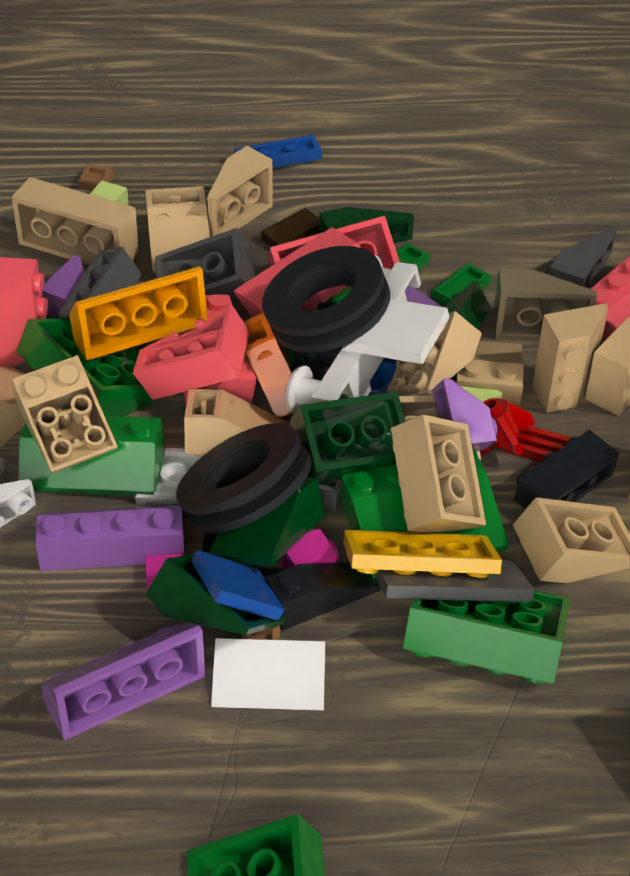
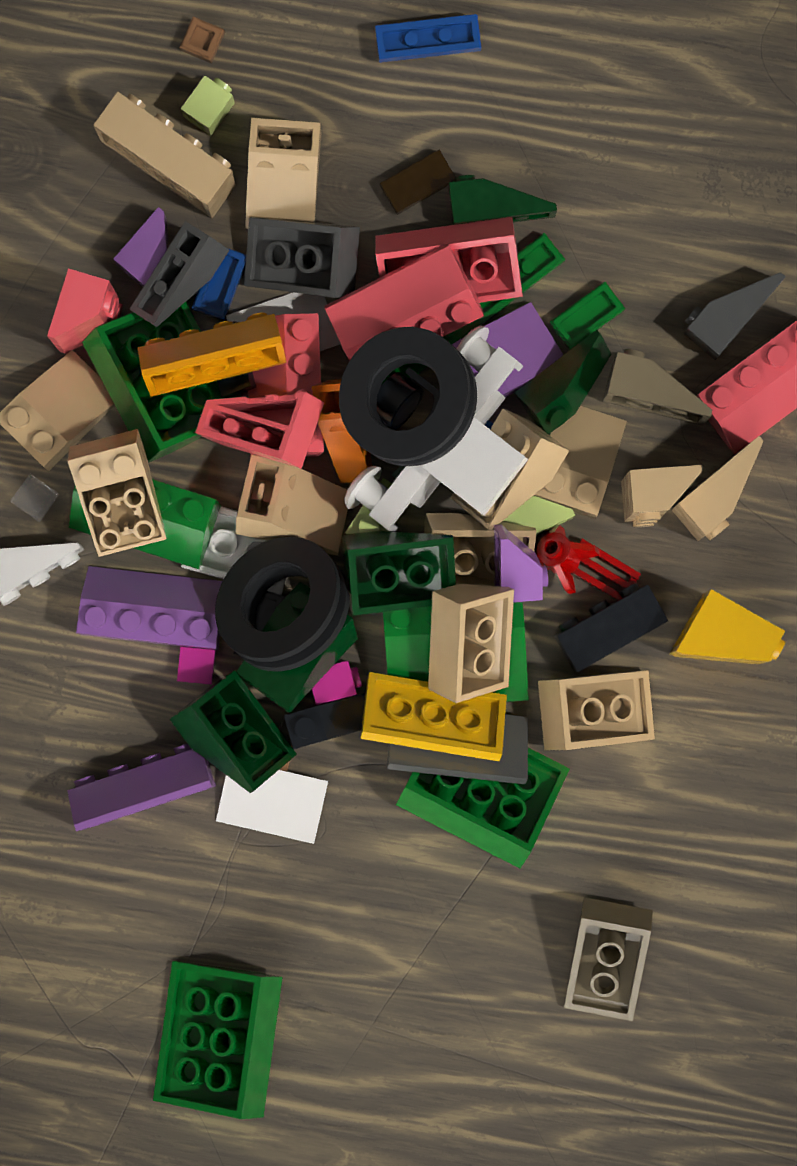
camera: 10 degrees right, 40 degrees up
blue tile [191,550,285,620] -> none
tan slope [207,146,273,237] -> none

